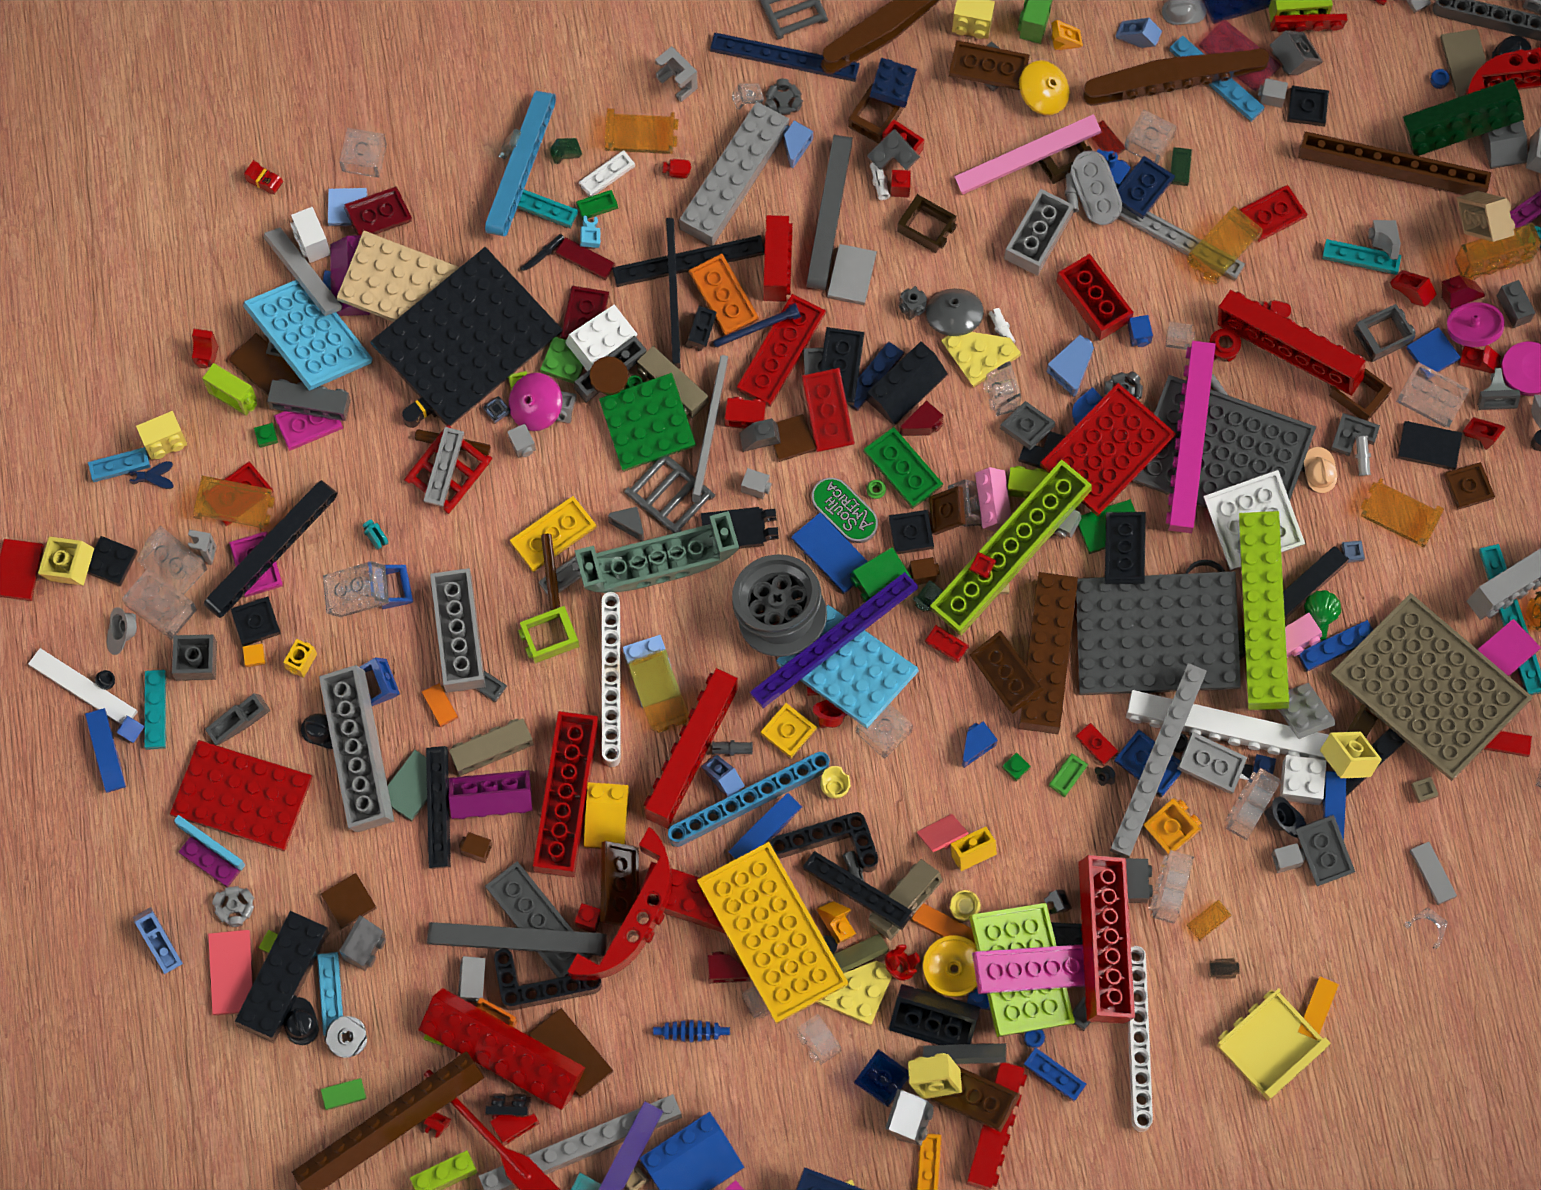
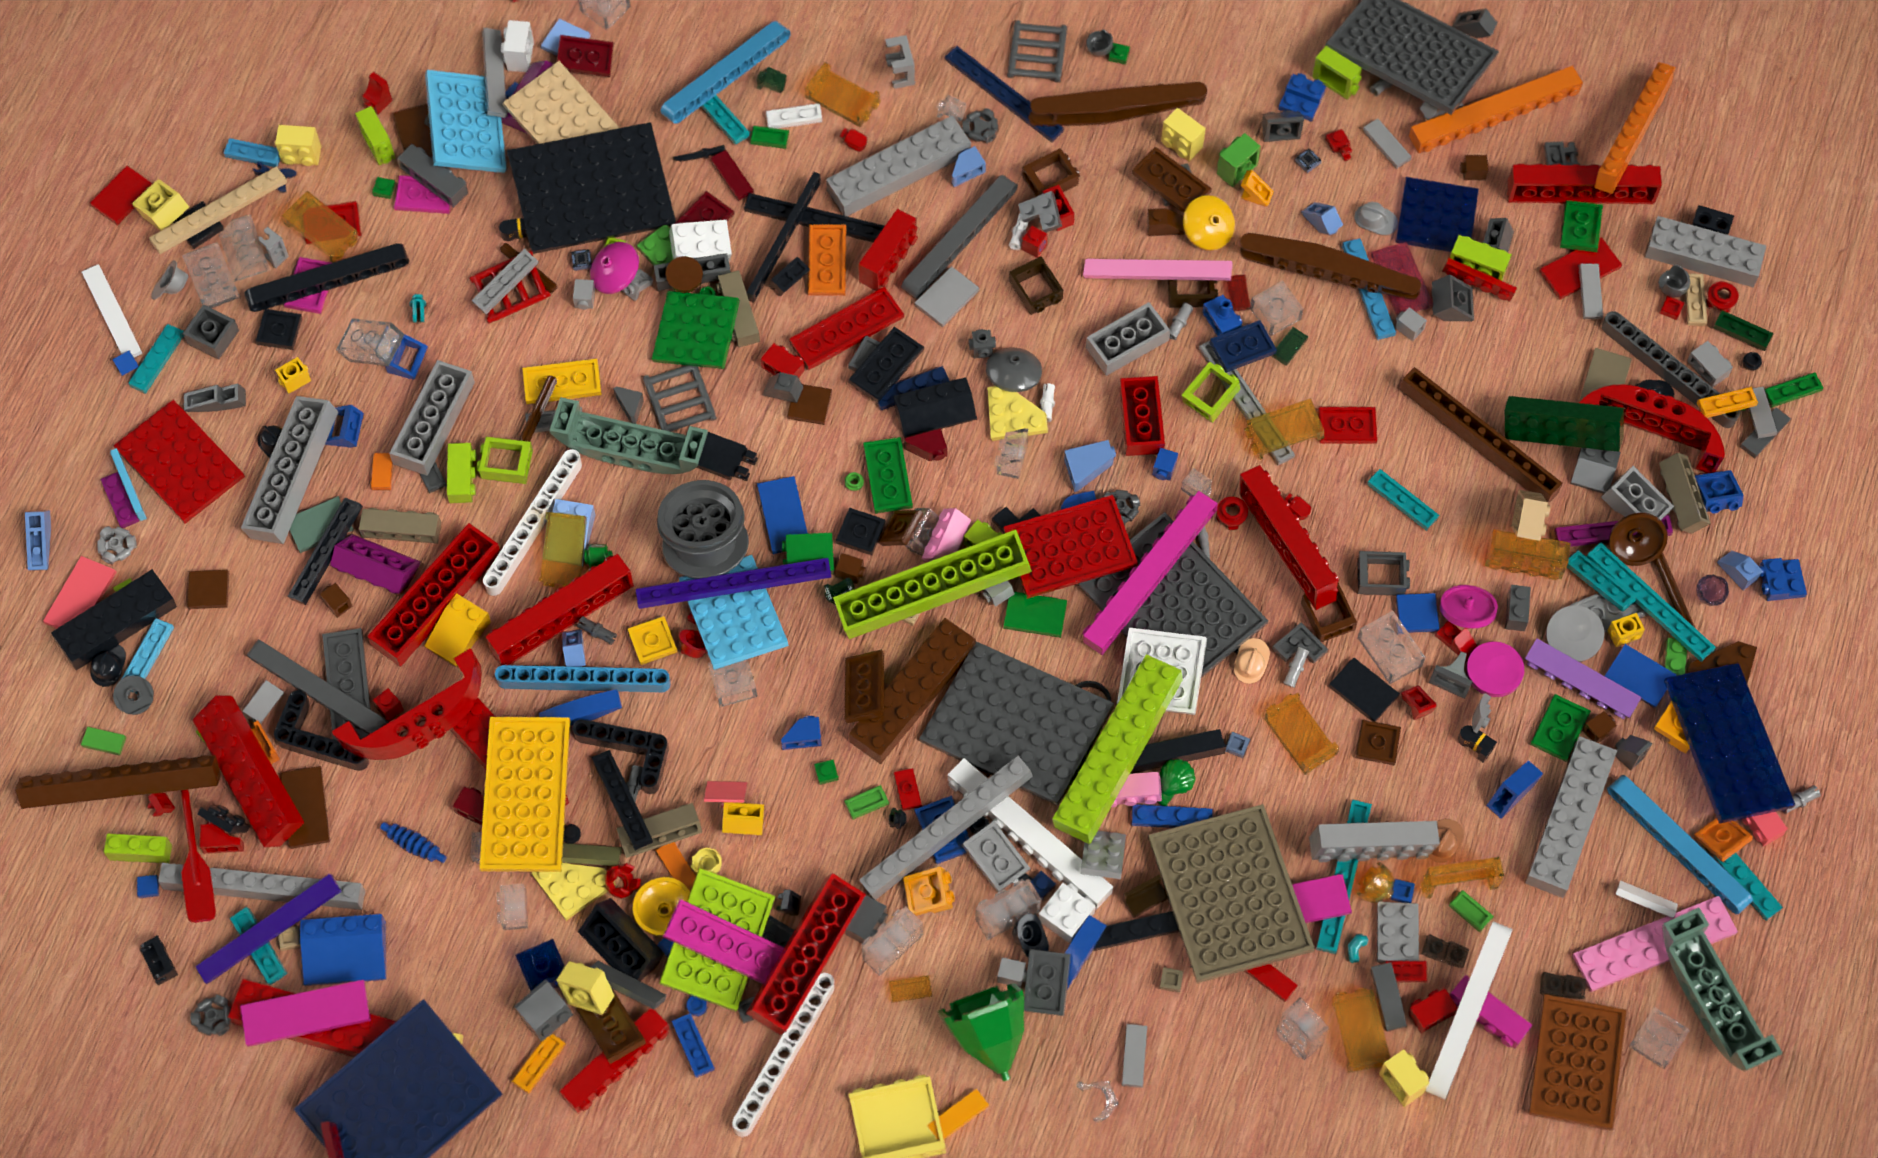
camera: 30 degrees right, 5 degrees down
blue slope [85,708,126,793] -> none
black plate [95,670,115,690] -> none
light orange tile [243,644,266,667] -> none
flat silver slope [339,915,386,971] -> none
clear light blue tile [498,128,521,159] -> none
medium azure plate [580,216,600,248] -> none
reddish brown tile [600,841,639,926] -> none
light grey tile [692,355,728,503] -> none
dark blue piece [713,303,801,347] -> none
light grey brick [741,468,772,499] -> none
red tile [801,368,855,452] -> none
tile [812,478,878,543] -> none
light orange slope [817,901,856,944] -> none
light yellow hair [820,766,850,799] -> none
dark blue plate [869,57,917,108] -> none
red plate [925,625,969,663] -> none
red tile [969,552,996,579] -> none
dark grey plate [1000,401,1055,450] -> none
light grey tile [1071,151,1122,225] -> none
black tile [1105,512,1146,584] -> none
clear smoke brick [1209,958,1240,979] -> none
black tile [1287,86,1329,127] -> none
light yellow brick [1320,732,1382,778] -> none
light grey arch [1368,220,1401,259] -> none
red arch [1390,270,1437,307] -> none
blue tile [1430,69,1450,89] -> none
dark red slope [1441,275,1485,310] -> none
none -> tan plate [149,166,287,254]
none -> lime brick [447,443,476,503]
none -> green head [584,544,613,568]
none -> green piece [938,983,1024,1081]
none -> reddish brown slope [1147,208,1185,236]
none -> lime window [1182,362,1240,423]

